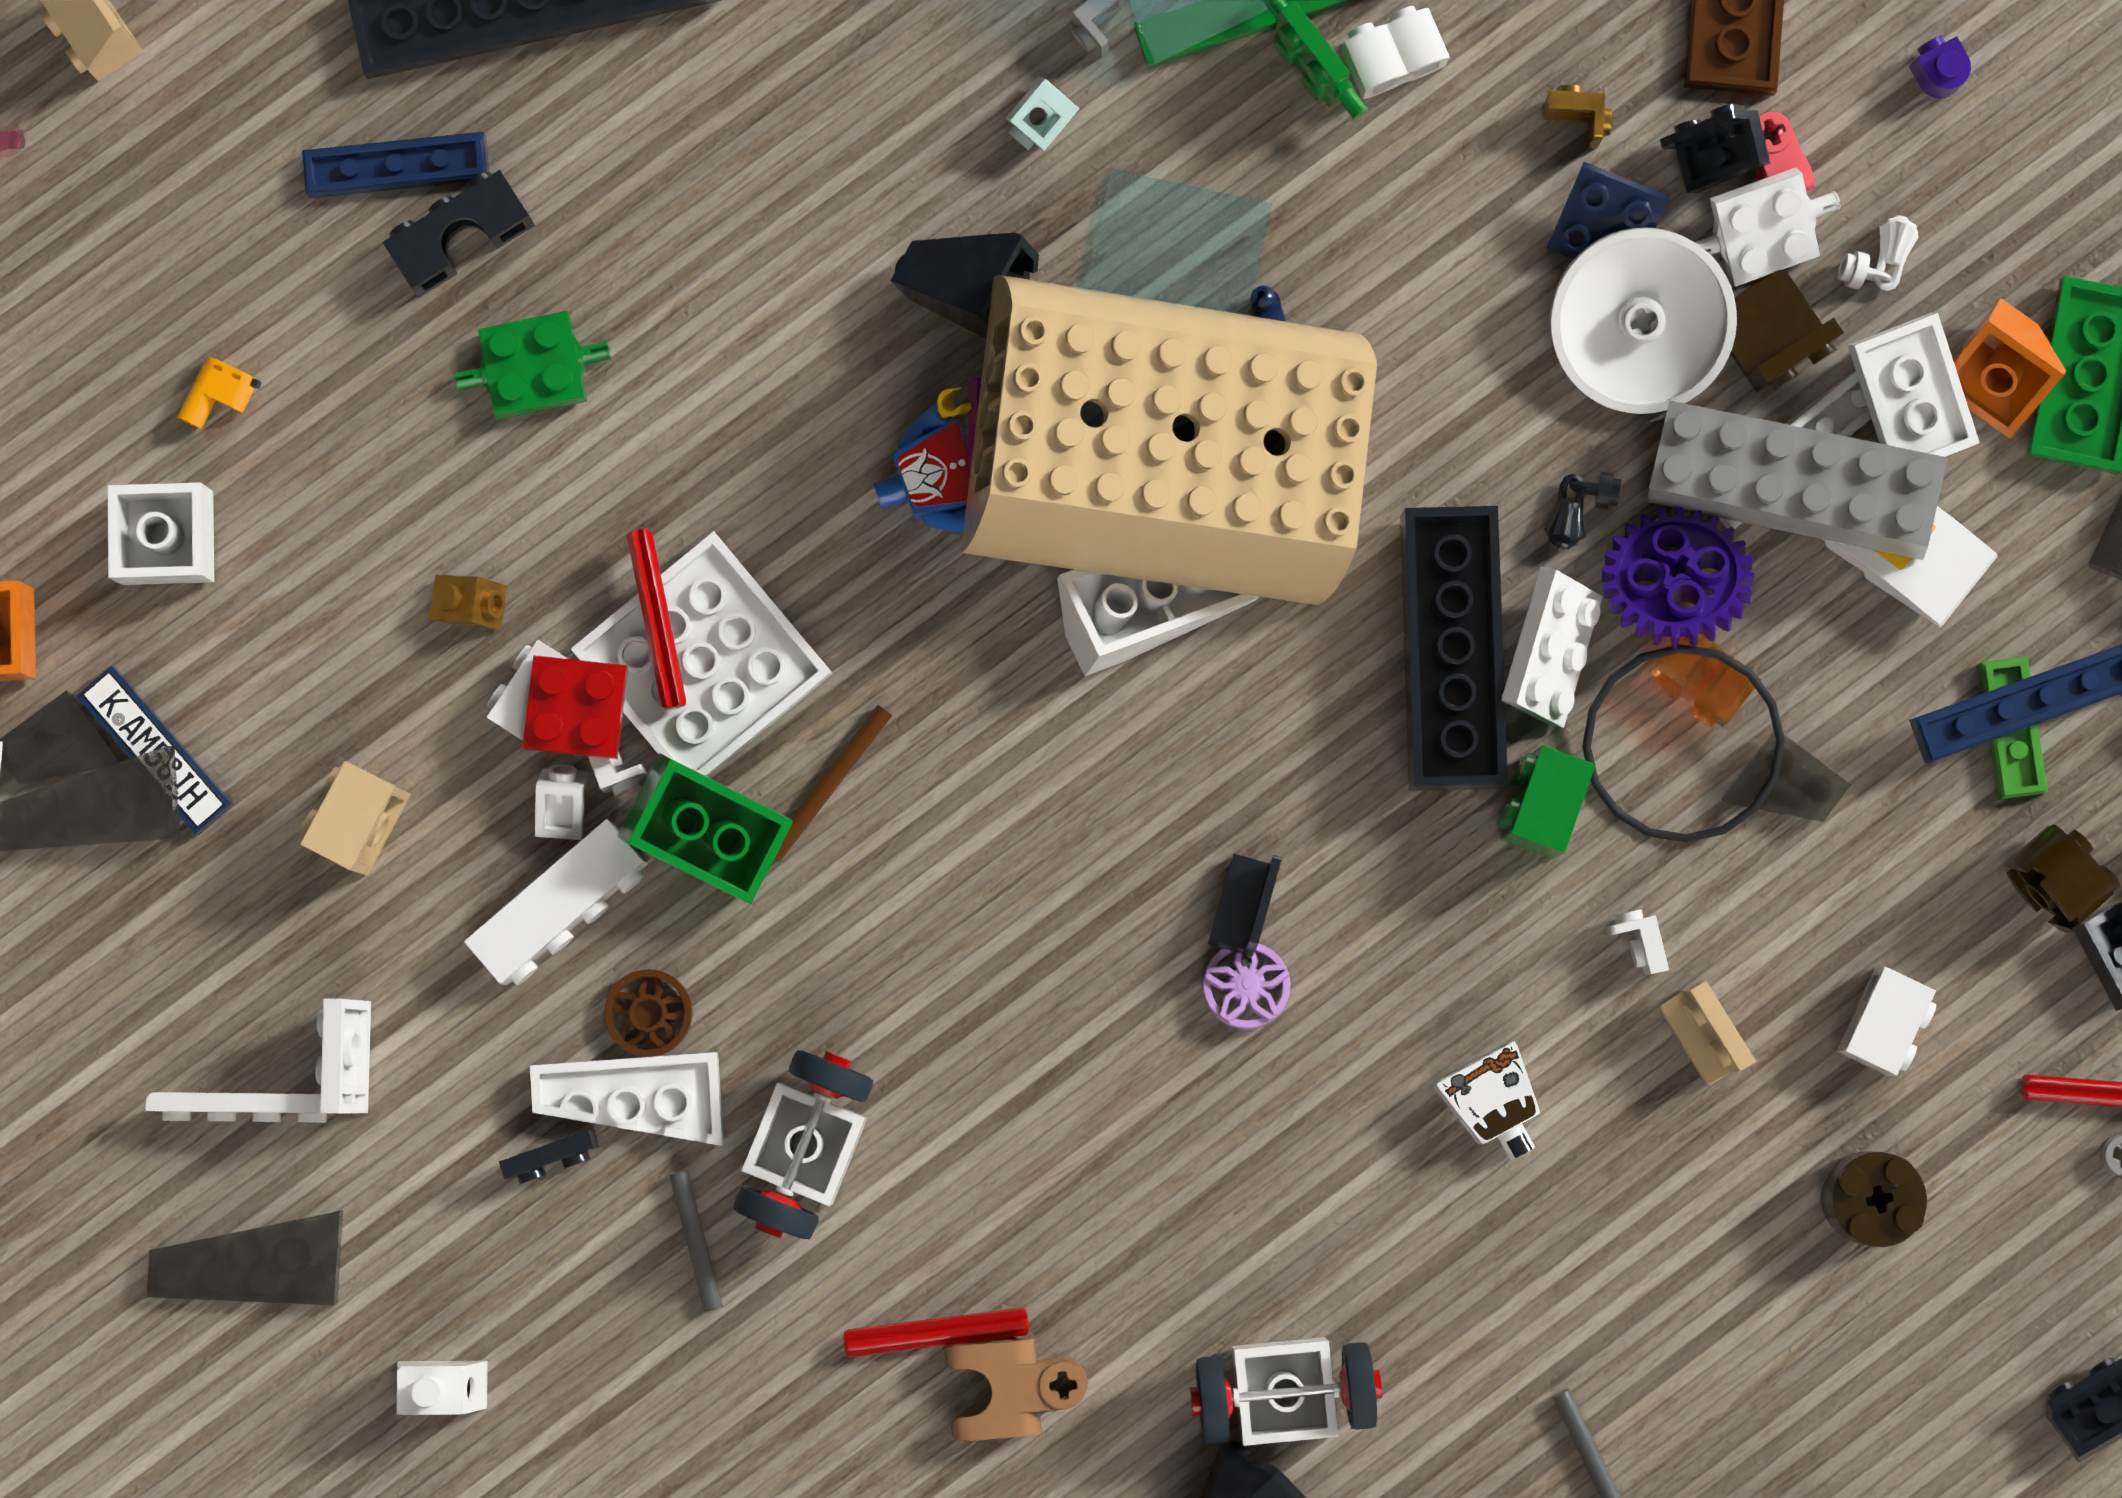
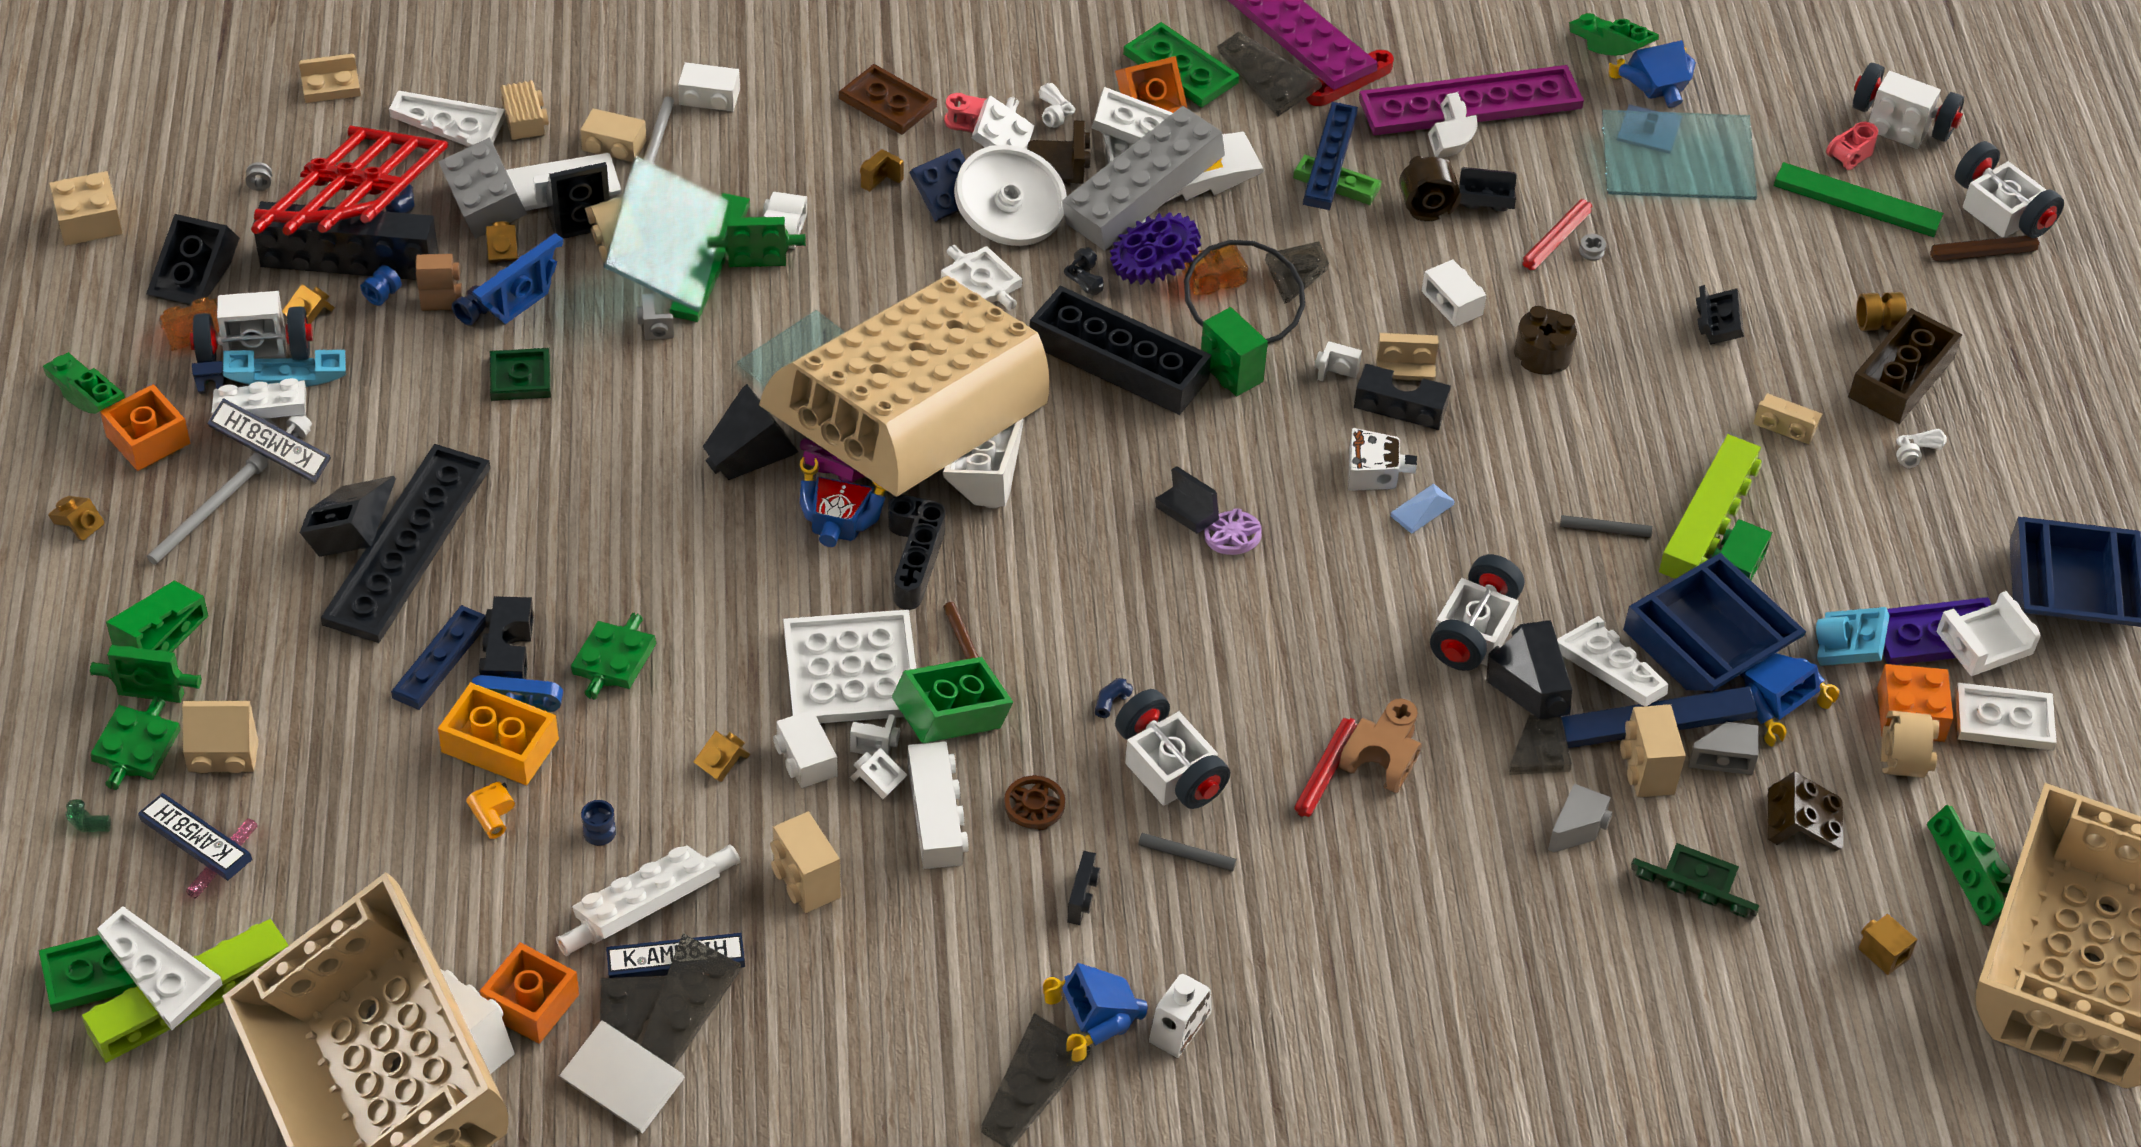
camera: 60 degrees left, 35 degrees down
white brick [108,483,214,585] -> none
white bracket [146,999,371,1123] -> none
red plate [522,655,628,760] -> none
white wing [530,1052,724,1146] -> none
red axle [627,528,687,710] -> none
light aqua brick [1005,76,1080,151] -> none
white plate [1501,567,1603,728] -> none
black bracket [1660,104,1771,193] -> none
dark purple plate [1909,35,1971,98] -> none
none -> light orange brick [438,682,559,786]
none -> blue beam [471,675,564,712]
none -> white plate [556,844,740,956]
none -> dark blue wheel [581,800,616,846]
none -> black beam [888,495,945,610]
none -> white plate [941,245,1022,310]
none -> blue torso [1043,963,1148,1062]
none -> dark blue arm [1094,678,1133,718]
none -> black arch [1354,364,1451,430]
none -> light blue slope [1390,484,1455,534]

